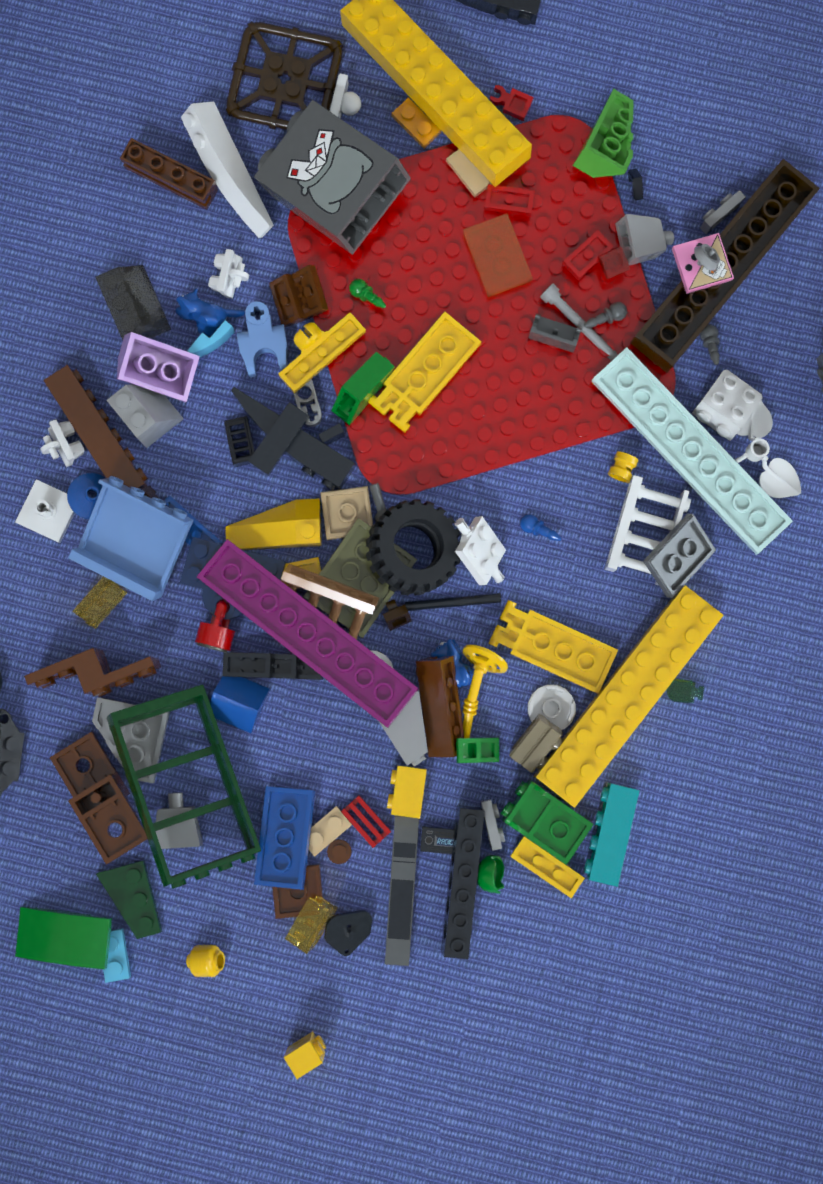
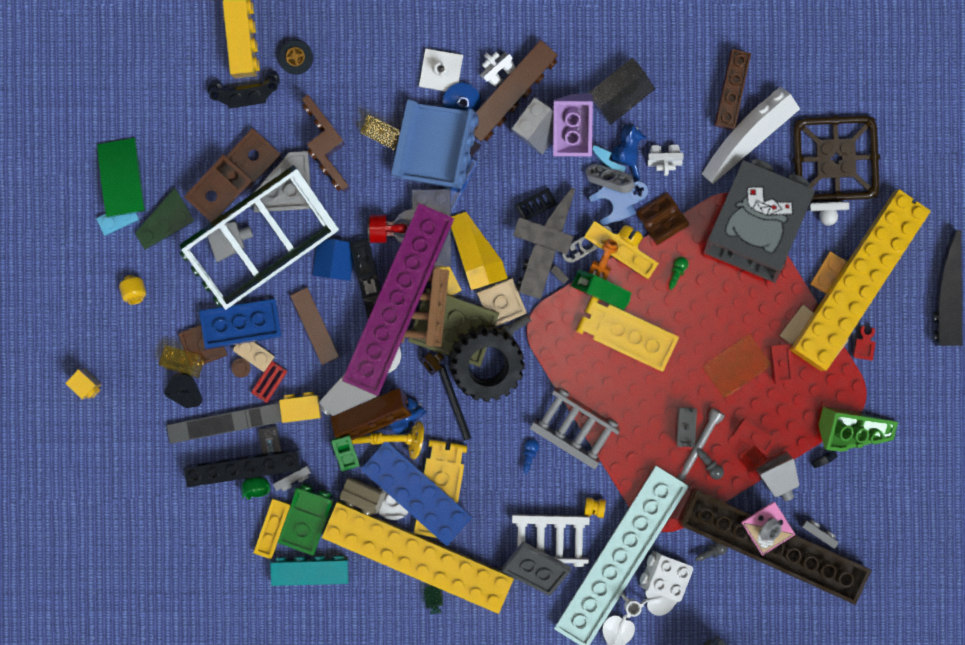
camera: 80 degrees right, 5 degrees up
white plate [455,516,506,585] -> none
none -> reddish brown tile [290,287,339,365]
none -> blue plate [361,442,473,546]
none -> light grey fence [530,387,620,469]
none -> light grey beam [585,164,635,193]
none -> orange hinge [588,239,618,280]

